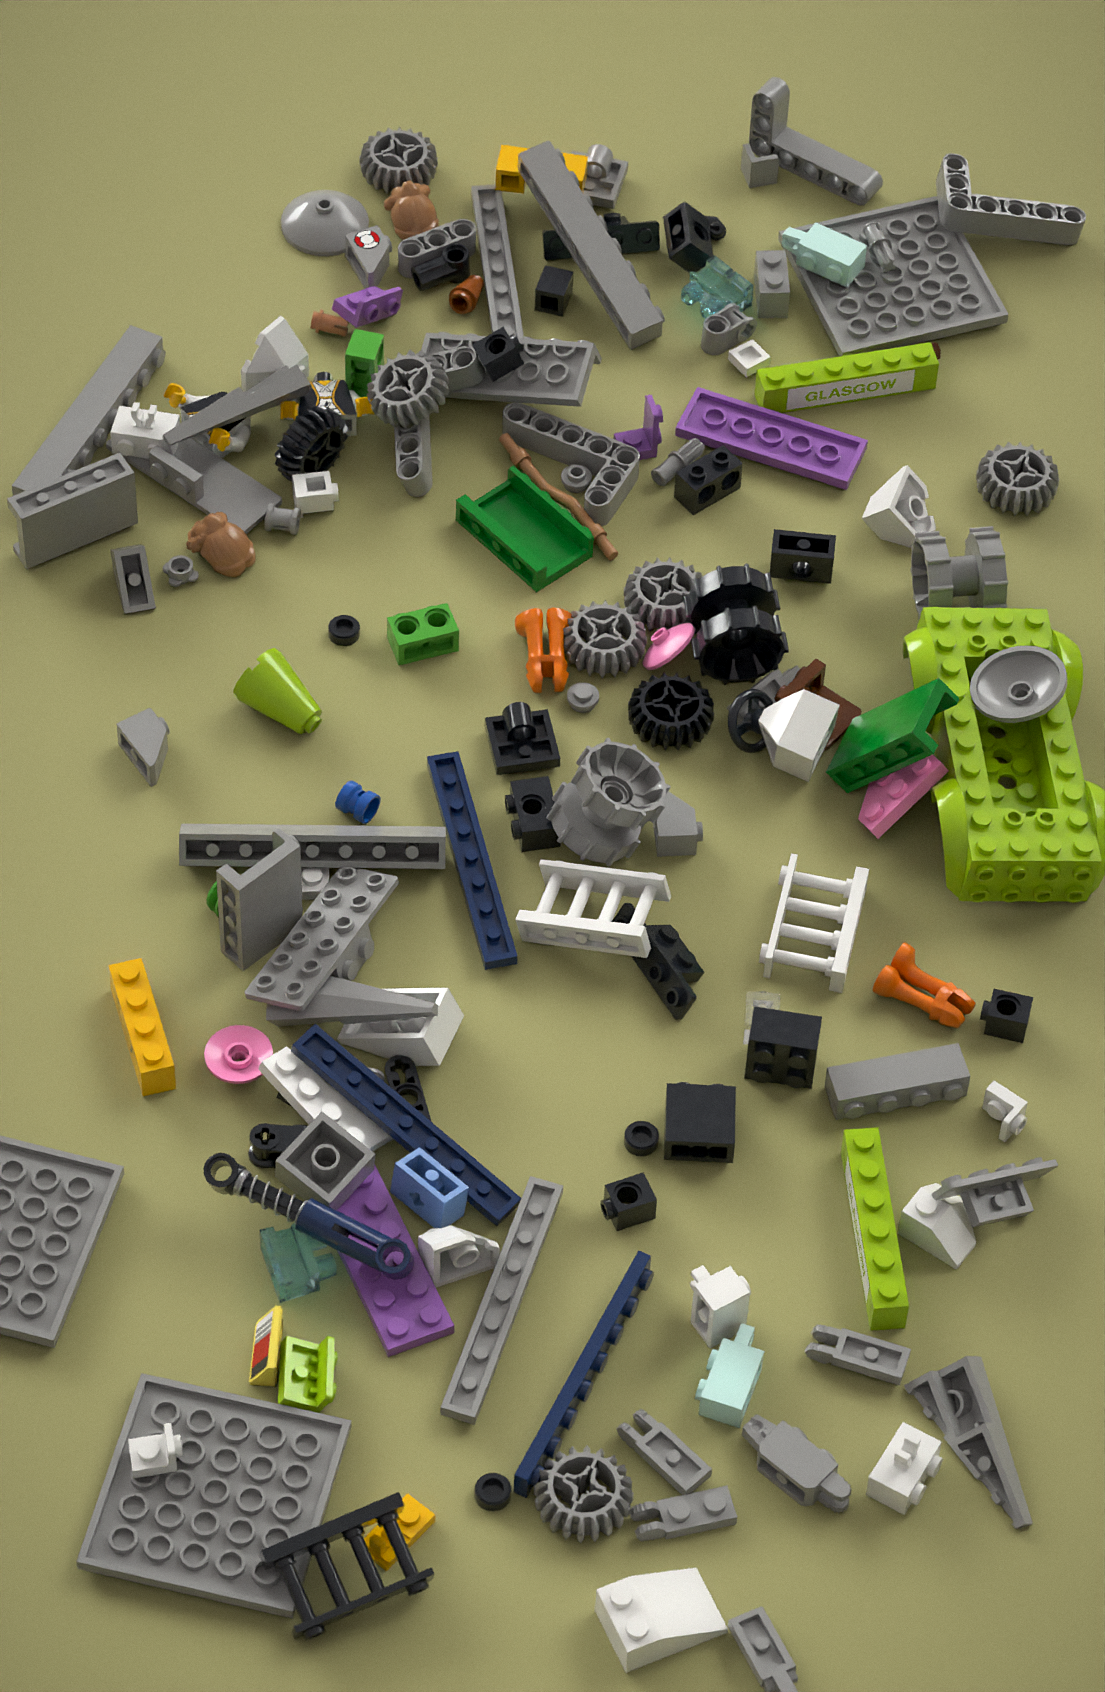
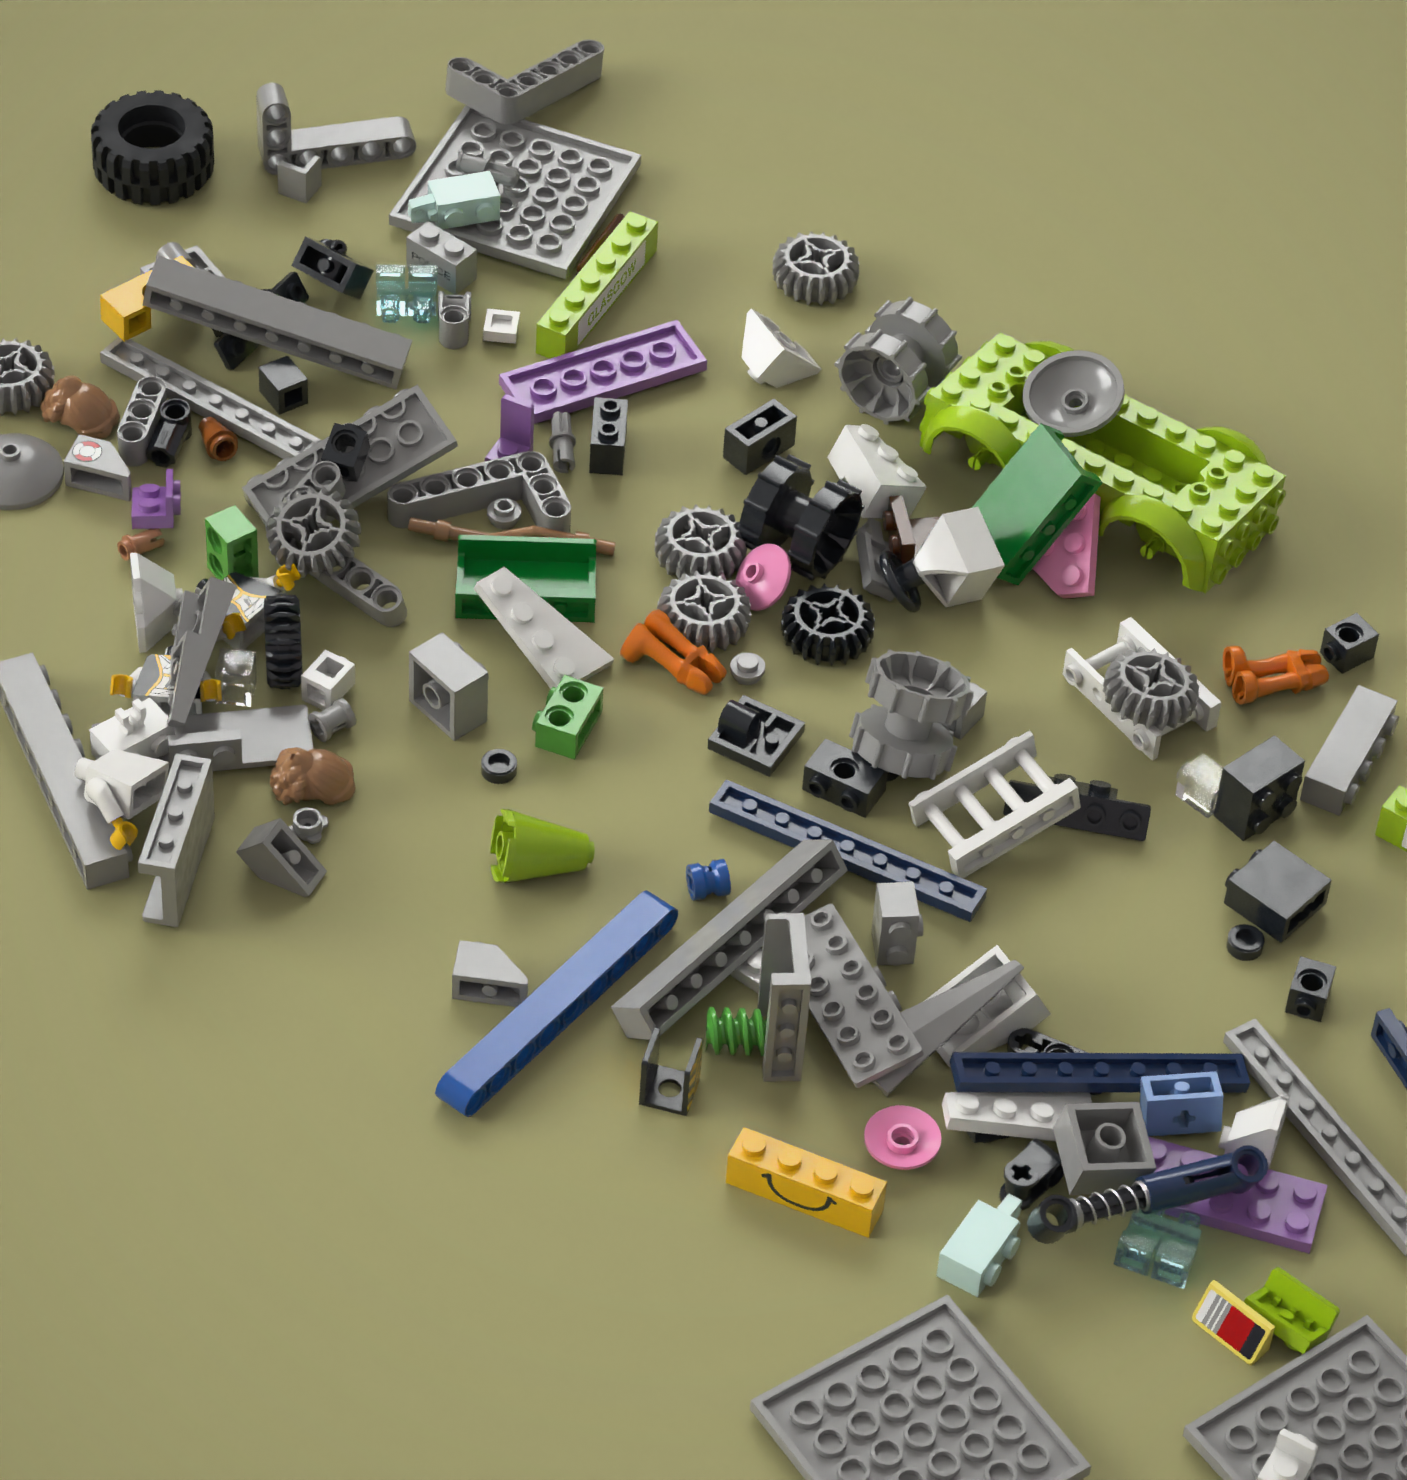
camera: 50 degrees left, 5 degrees down
none -> white torso [74,750,169,850]
none -> black tyre [91,90,215,206]
none -> clear brick [214,648,257,707]
none -> light grey brick [409,632,489,741]
none -> beam [435,890,678,1117]
none -> white wing [474,567,614,689]
none -> black piece [639,1027,703,1116]
none -> white wedge [827,424,927,518]
none -> light grey brick [871,882,923,966]
none -> light aqua hinge [936,1194,1022,1297]
none -> light grey gear [1103,647,1200,731]

